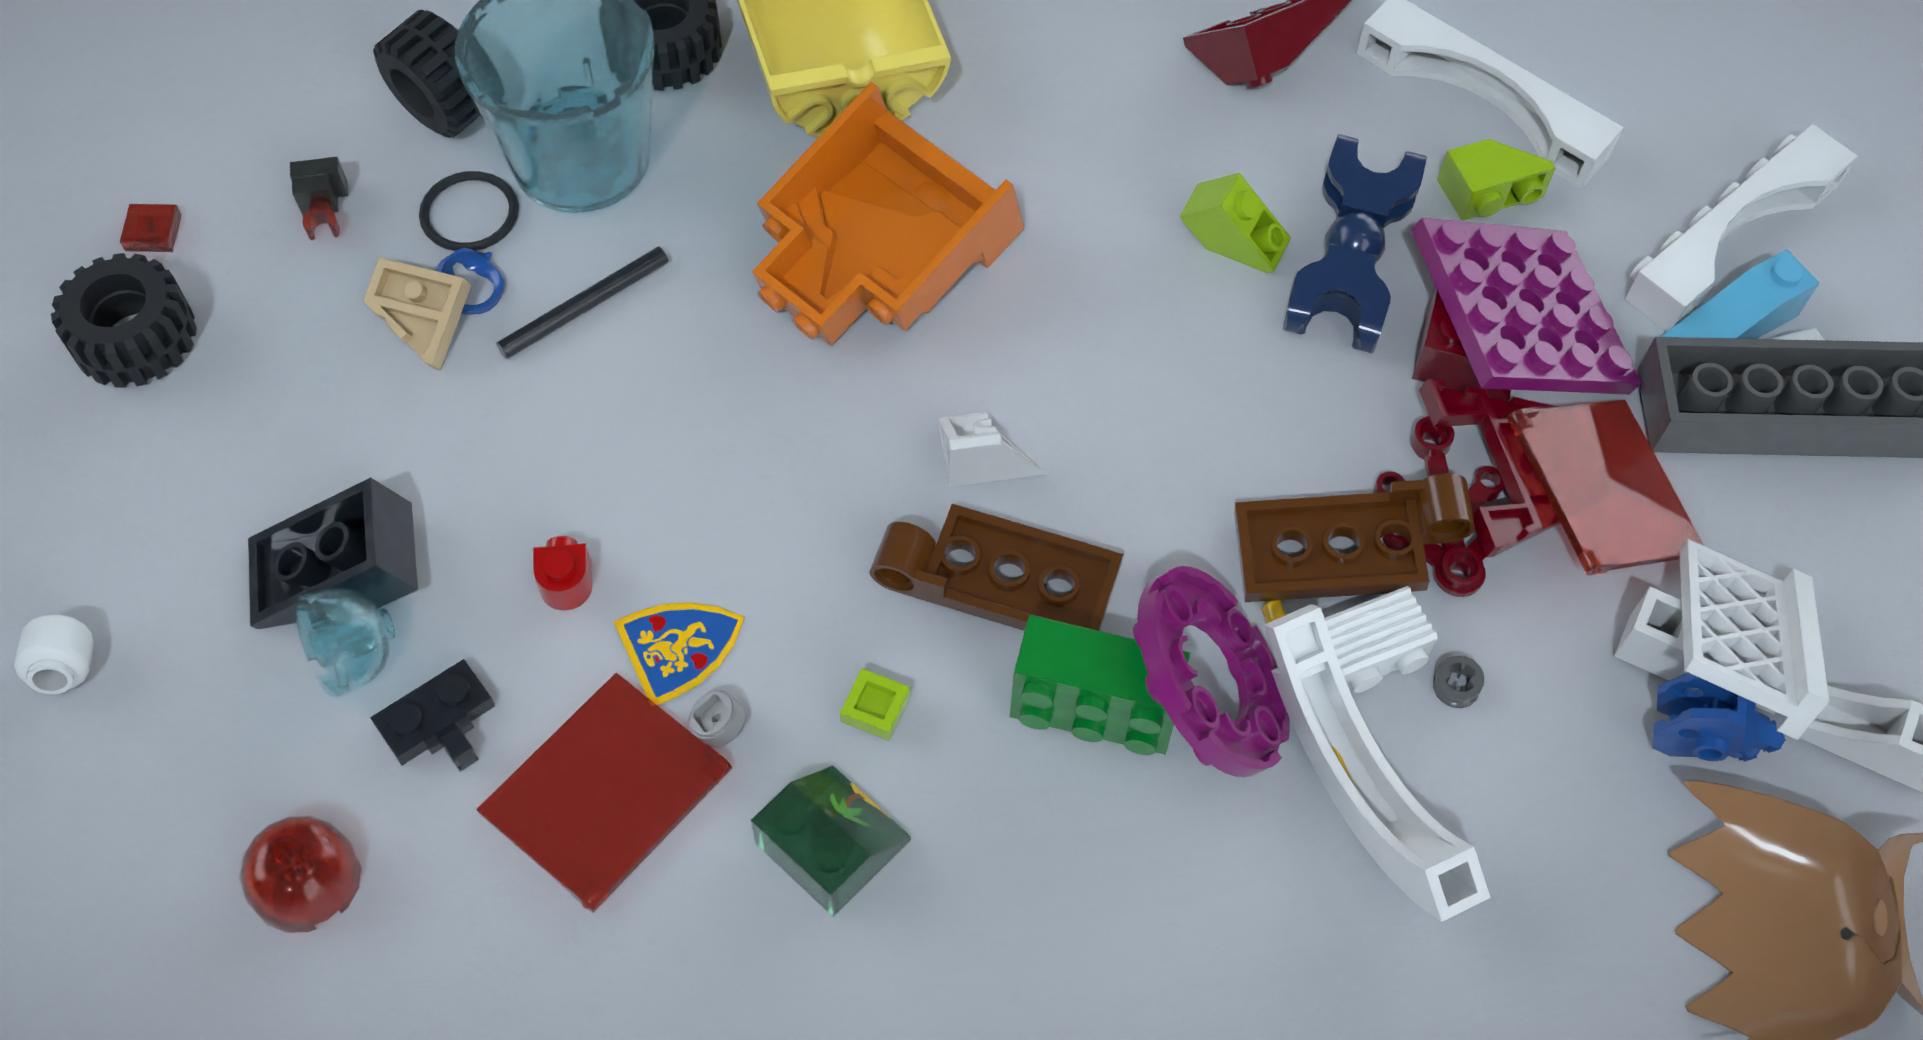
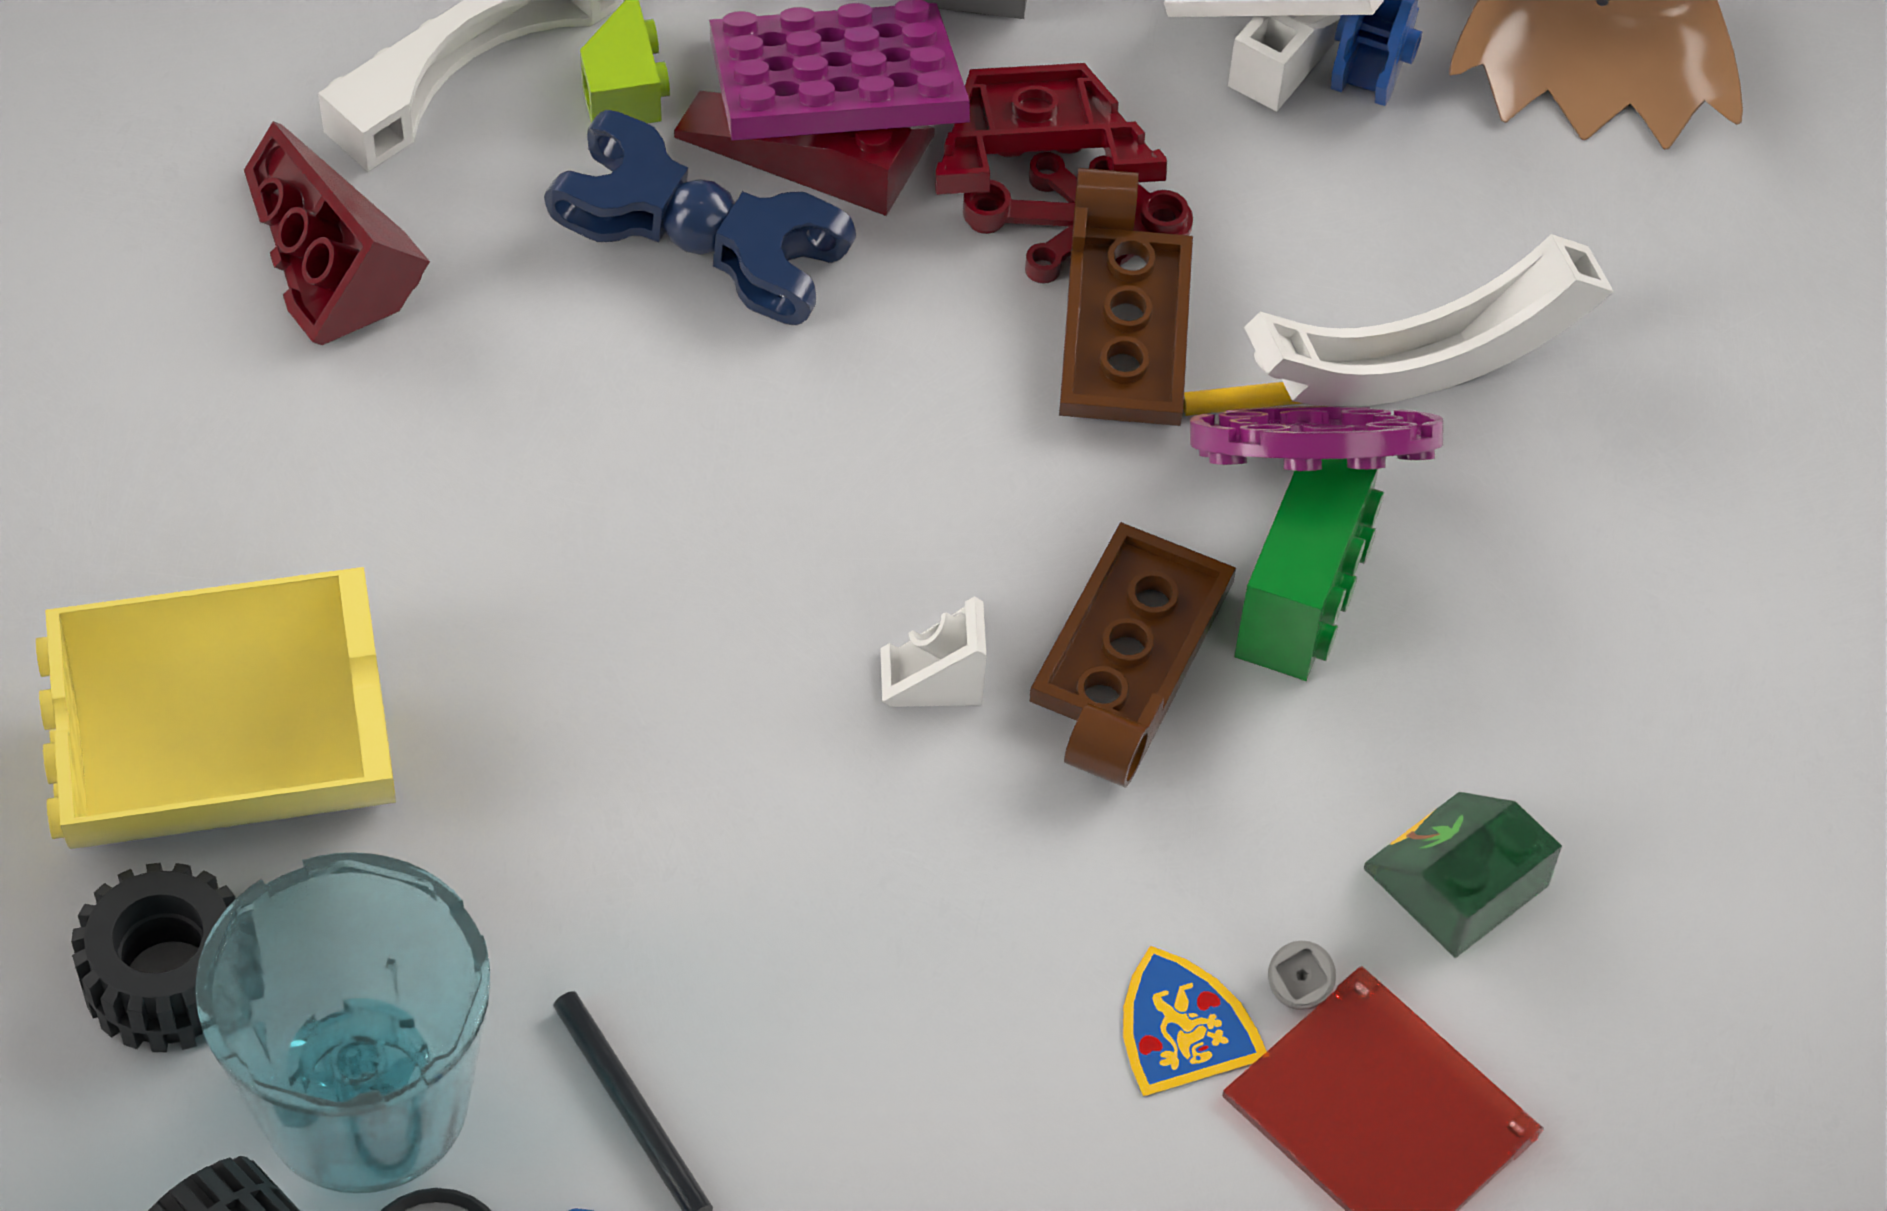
camera: 85 degrees left, 5 degrees down
red plate [533,536,592,611] -> none
orange panel [752,81,1024,346] -> none
lime plate [840,668,911,741] -> none
lime slope [1179,172,1291,273] -> none
white brick [1324,586,1438,693] -> none
dark grey bush [1433,656,1484,708] -> none
clear red piece [1507,400,1704,576] -> none

